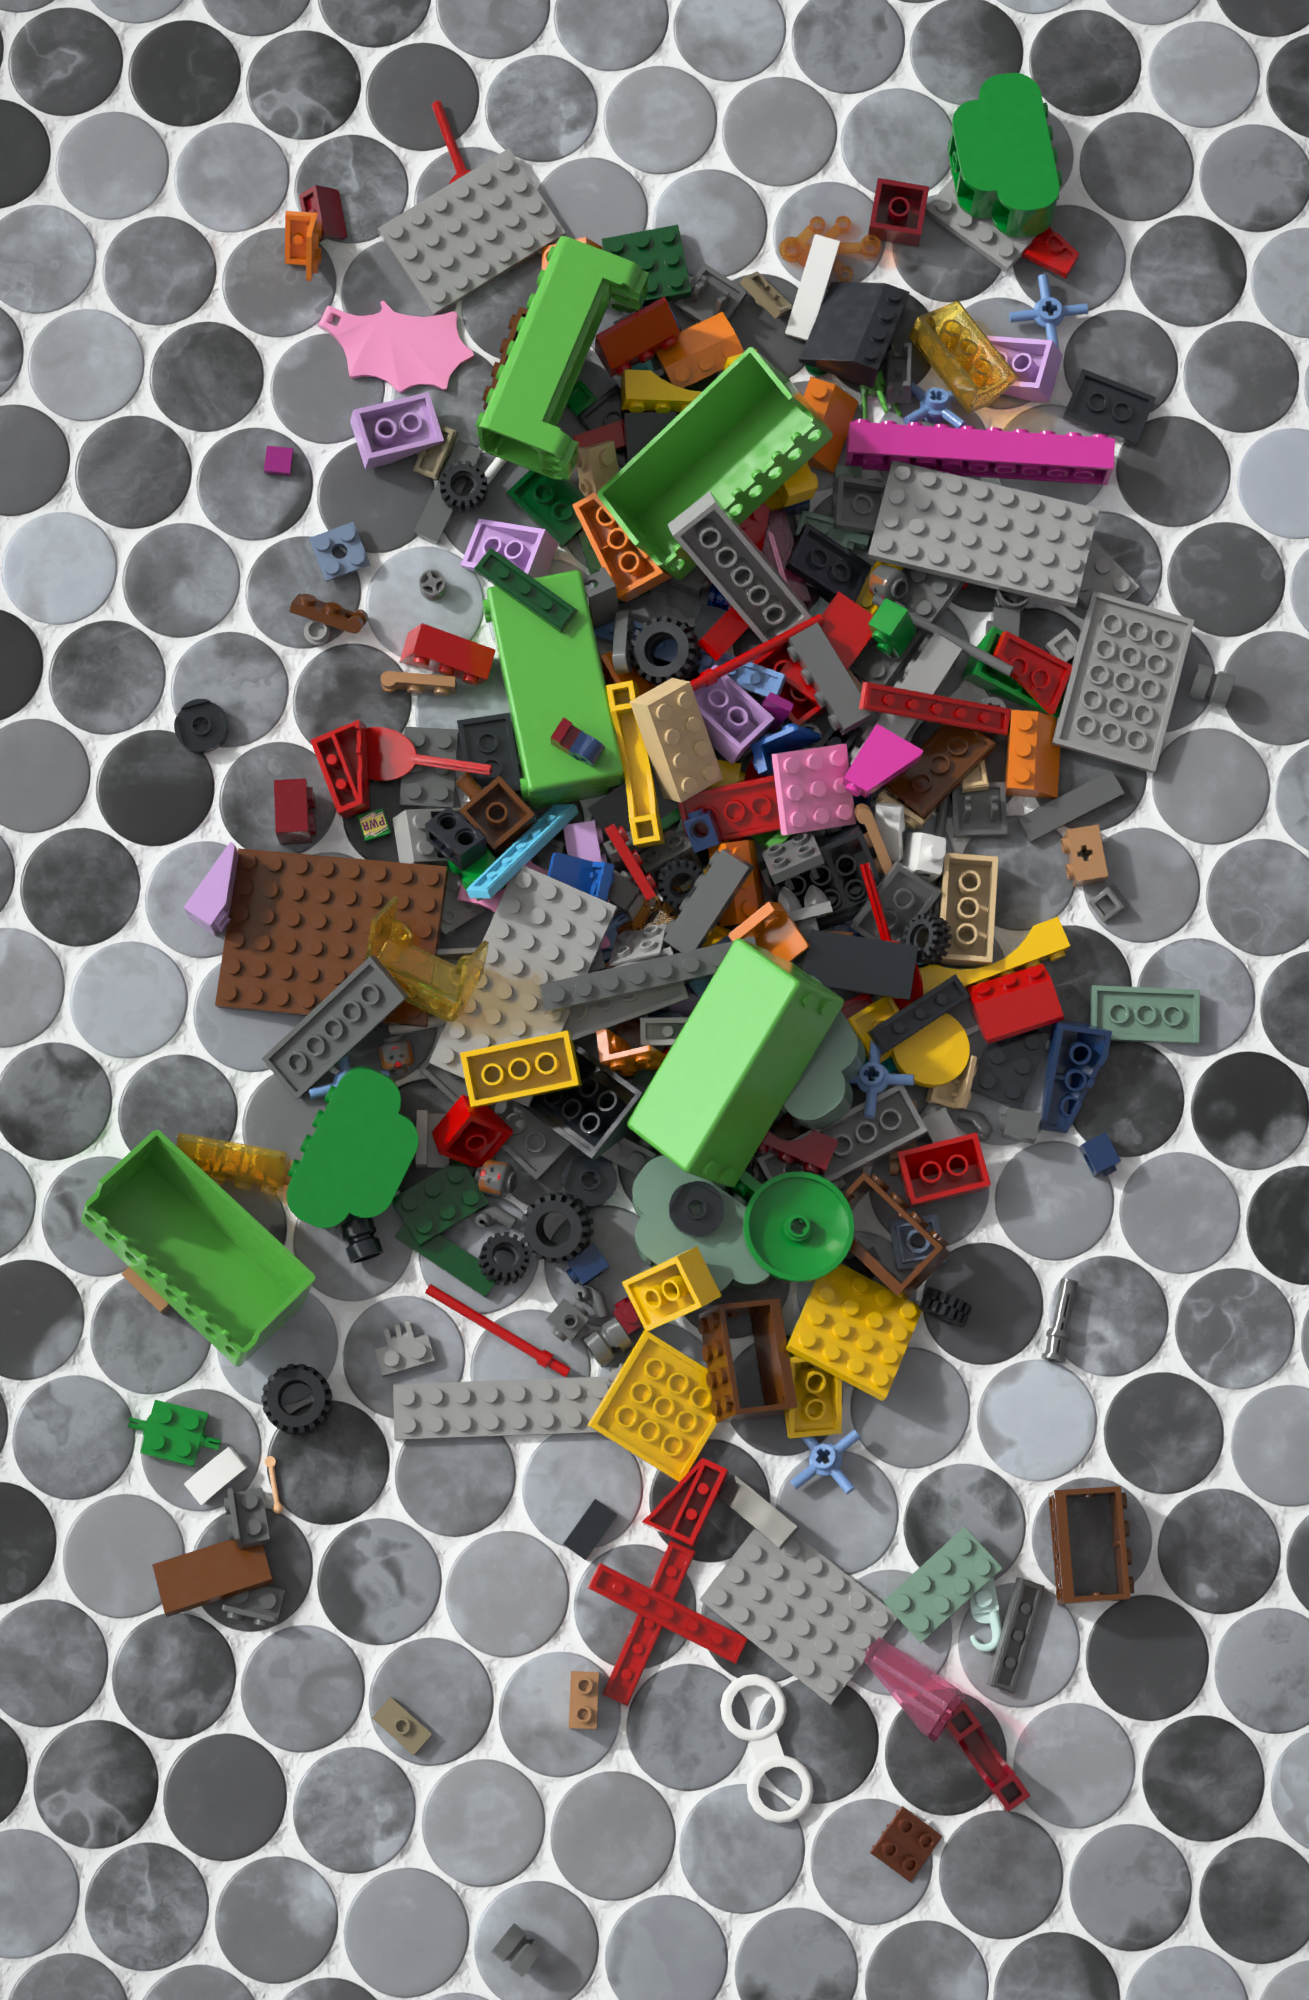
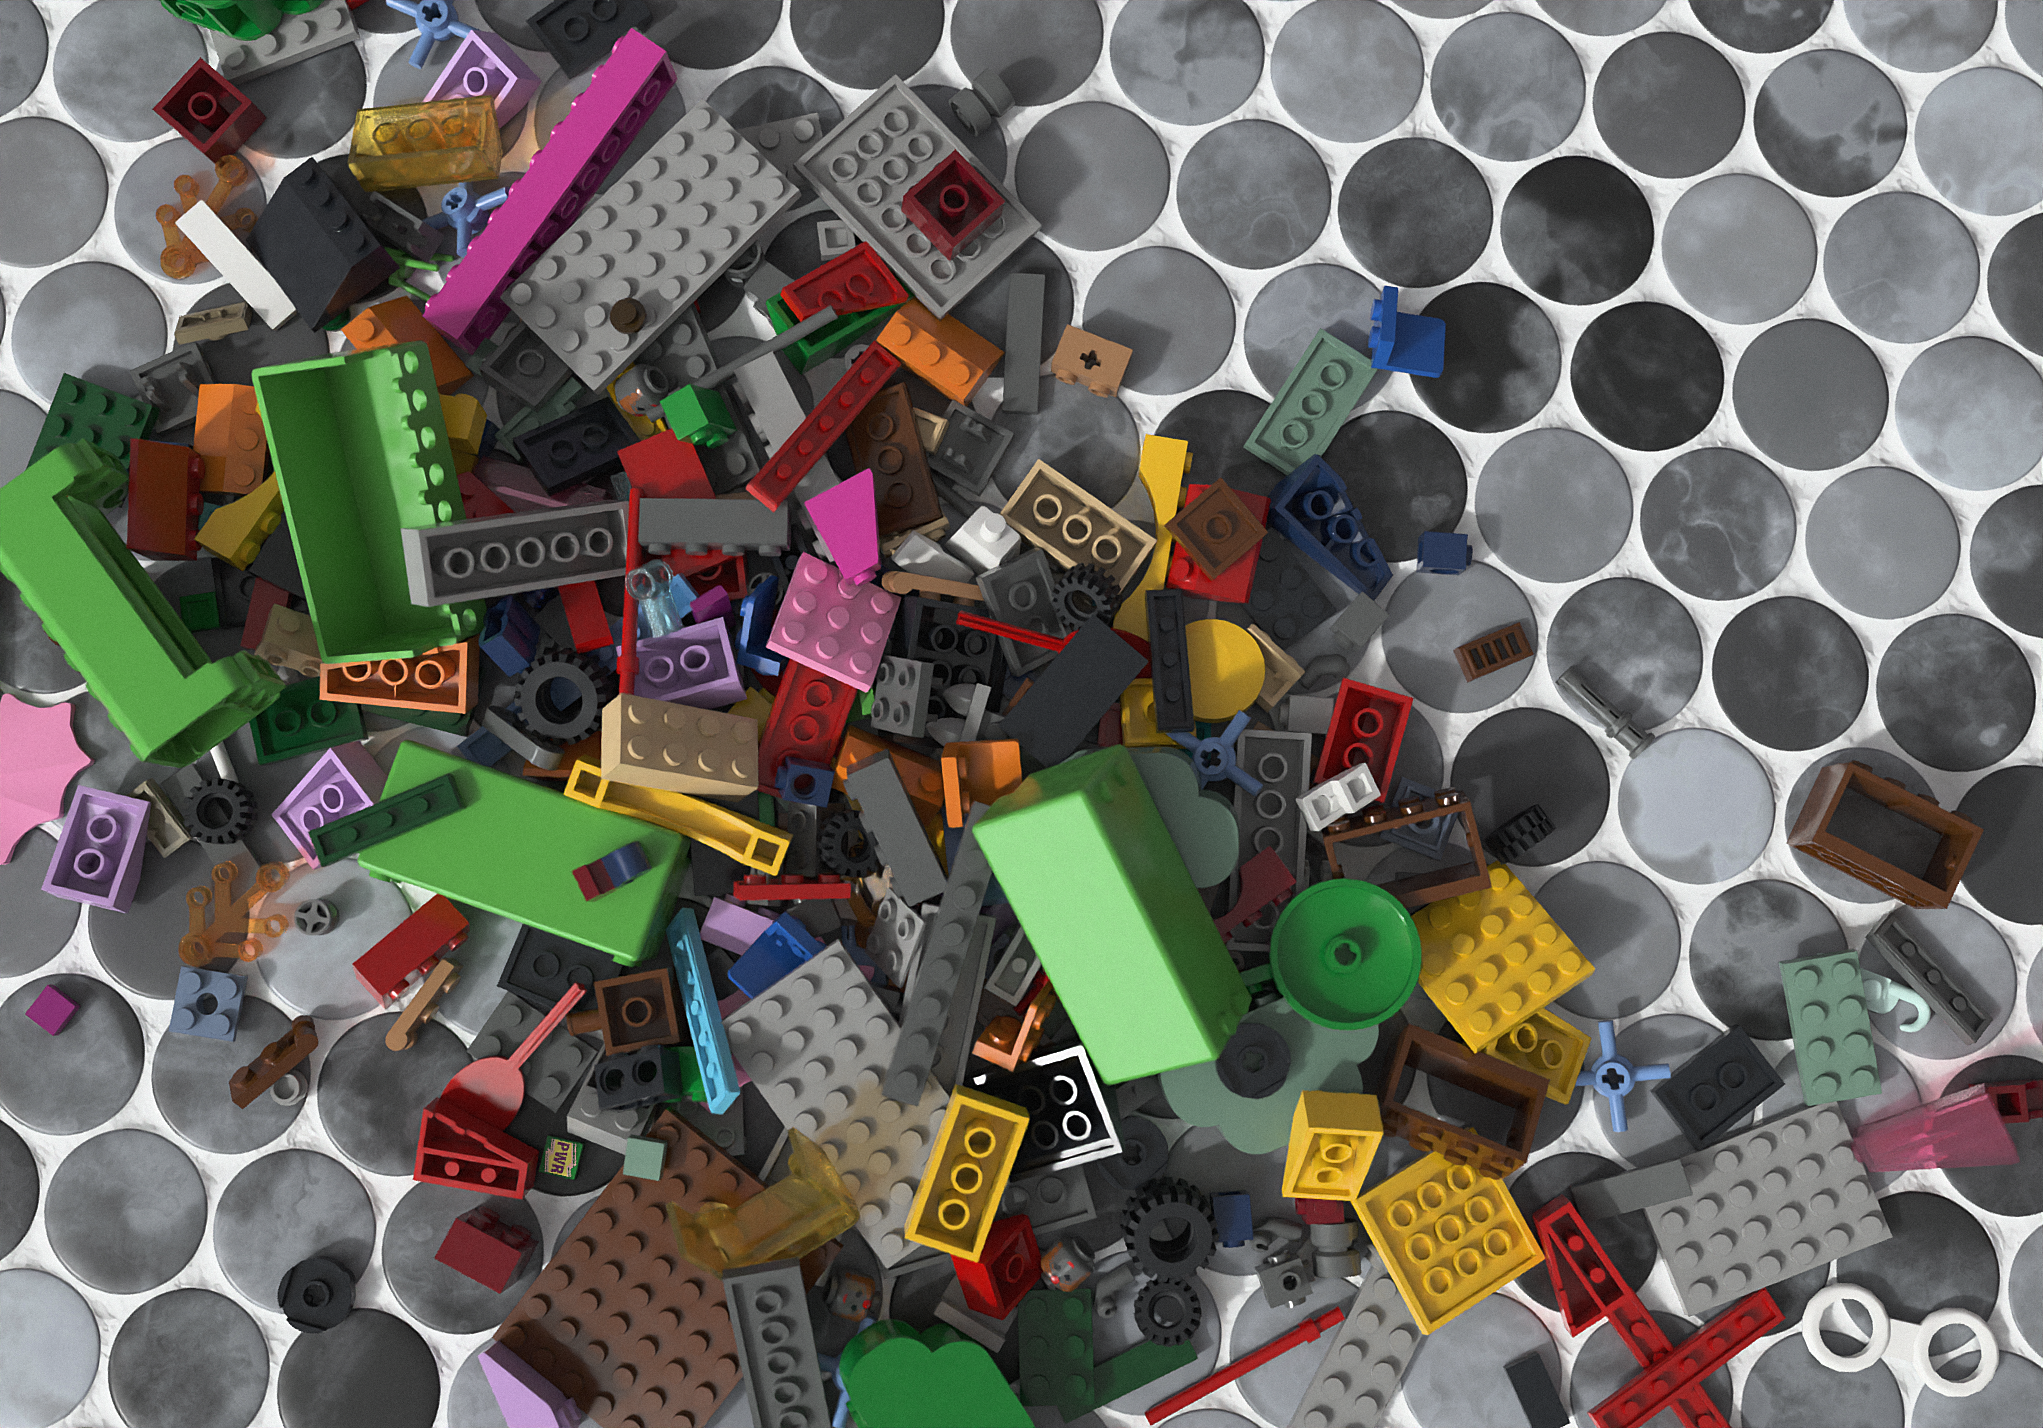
camera: 55 degrees left, 5 degrees up
dark grey hinge [583,567,619,629] -> none
flat silver slope [1088,884,1129,923] -> none
none -> clear orange plant [178,861,290,967]
none -> dark blue brick [478,594,540,677]
none -> dark brown plate [610,298,647,335]
none -> sand green tile [623,1135,668,1181]
none -> clear light blue piece [625,559,684,638]
none -> dark red brick [901,149,1005,261]
none -> reddish brown plate [1164,477,1268,581]
none -> white slope [1295,763,1381,831]
none -> blue bracket [1368,285,1446,378]
none -> reddish brown slope [1453,622,1534,683]
none -> black plate [1650,1025,1785,1151]

